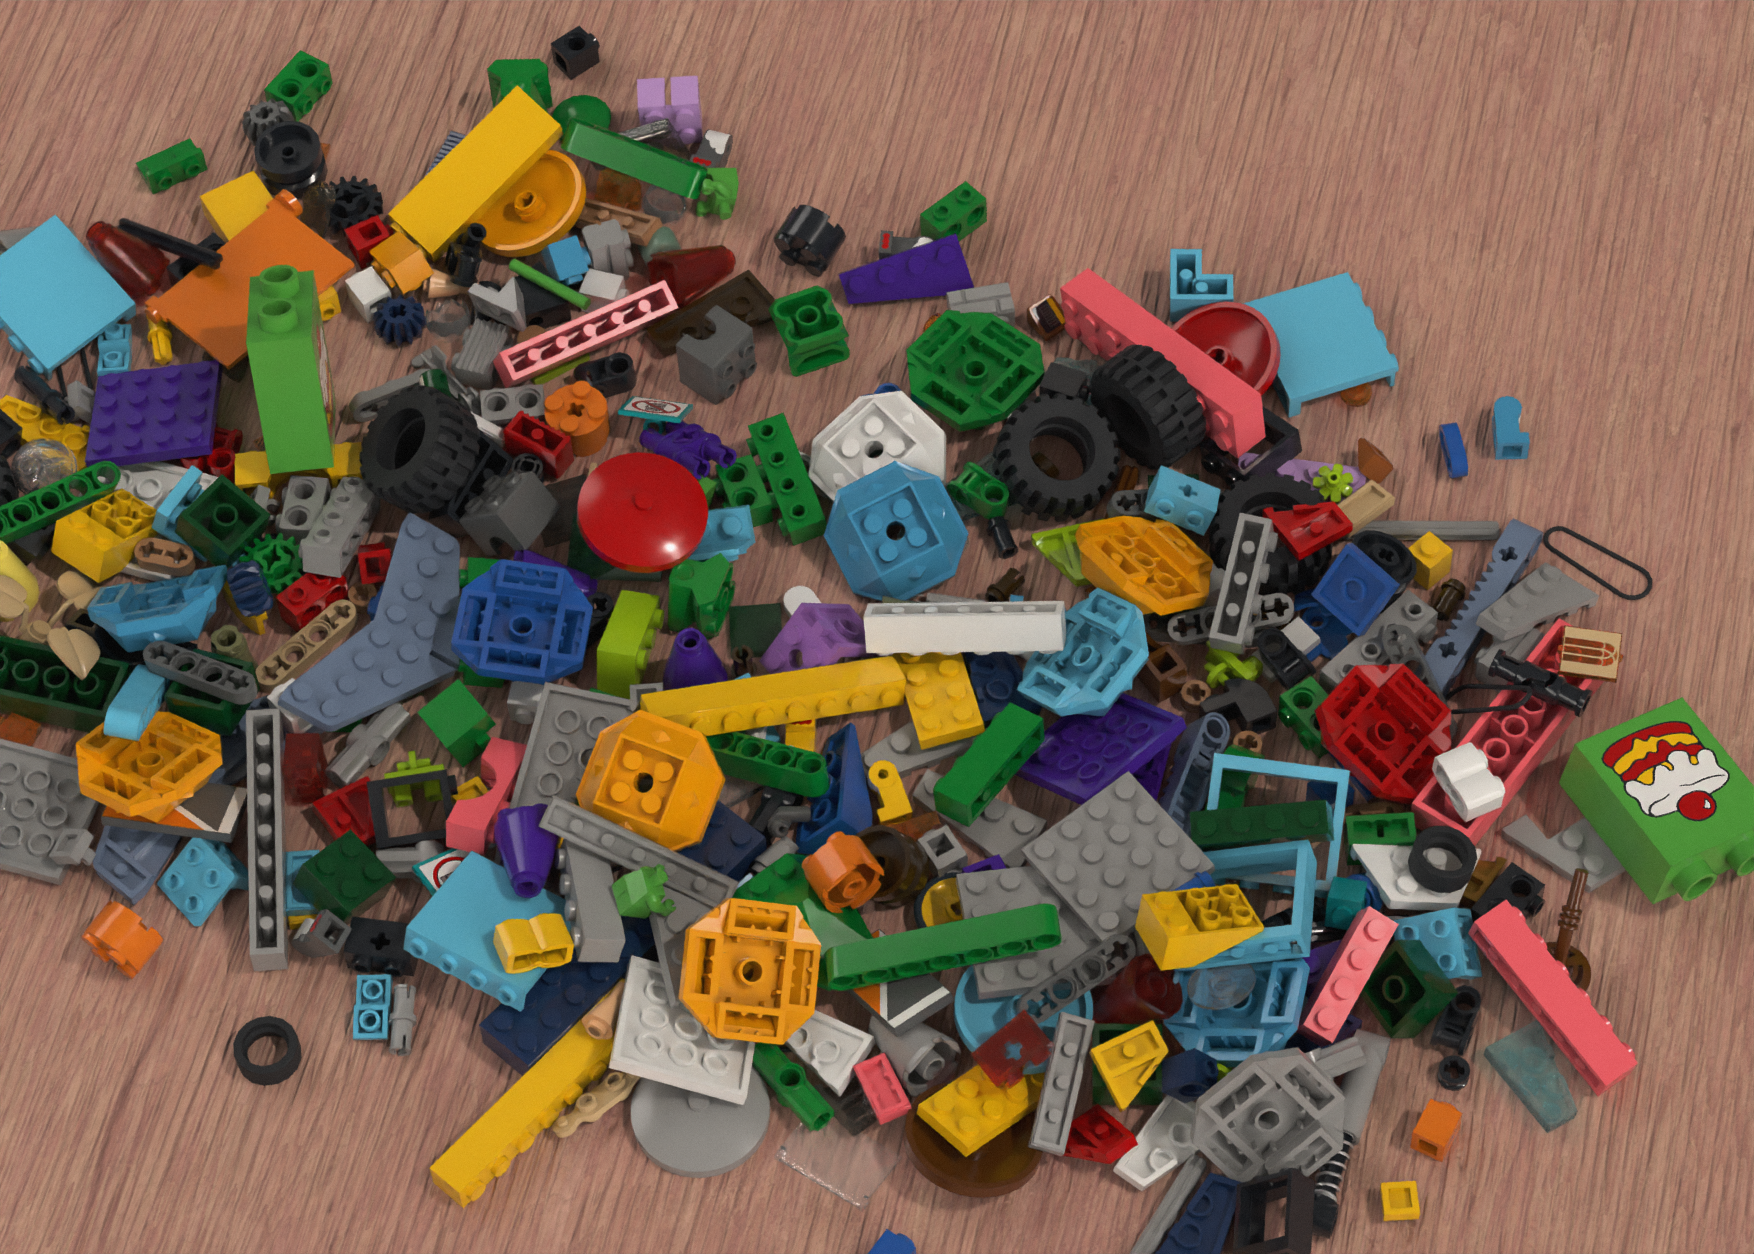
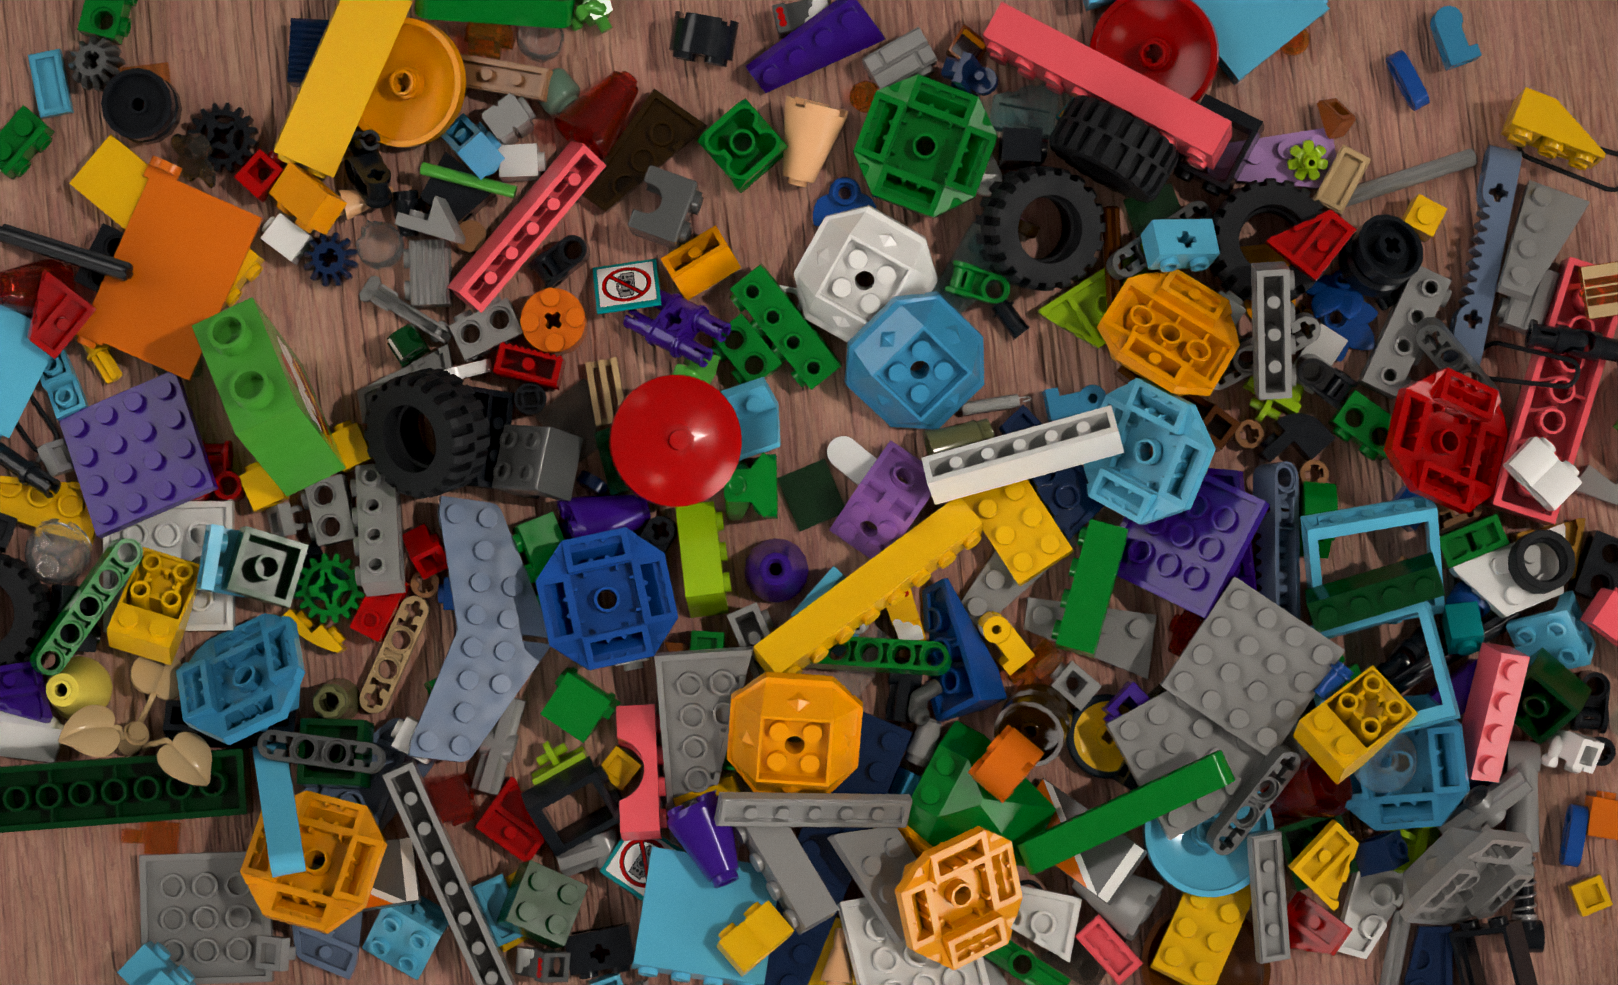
camera: 20 degrees left, 30 degrees up
medium nougat beam [134,538,196,576] -> none
dark blue gear [227,560,273,617] -> none
light grey plate [349,369,430,422] -> none
bright green piece [612,864,676,919] -> none
dark brown pin [731,645,757,679] -> none
clear red brick [970,1009,1055,1089] -> none
dark brown pin [985,568,1025,602] -> none
blue plate [1311,543,1400,637] -> none
dark brown pin [1432,578,1466,621] -> none
none -> red wing [27,269,96,359]
none -> medium azure tile [28,49,74,119]
none -> dark blue tile [575,470,609,496]
none -> light orange brick [660,225,741,300]
none -> light nougat cone [783,95,848,187]
none -> dark blue hips [941,51,999,100]
none -> yellow slope [1500,87,1606,170]
none -> white piece [1541,730,1605,774]
none -> blue beam [1559,804,1589,867]

